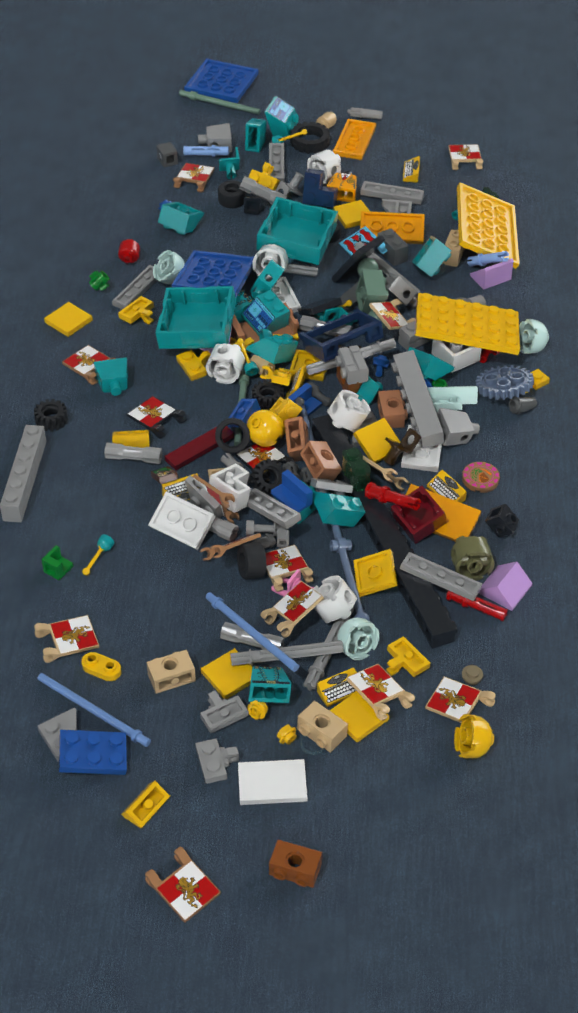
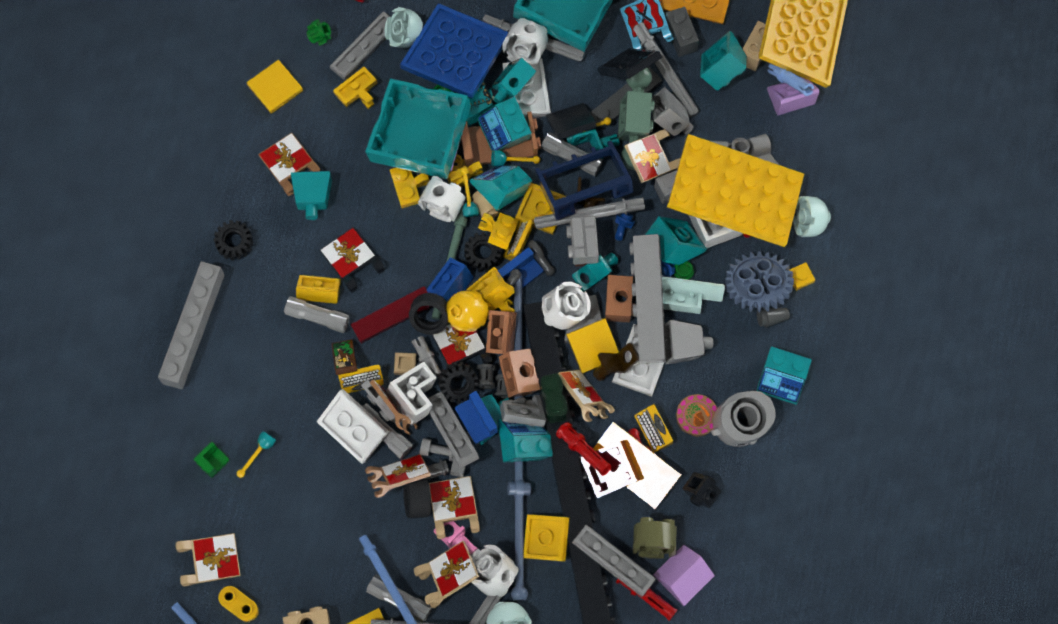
camera: 10 degrees right, 25 degrees up
none -> light grey piece [710,391,776,447]
none -> slope [756,346,812,405]

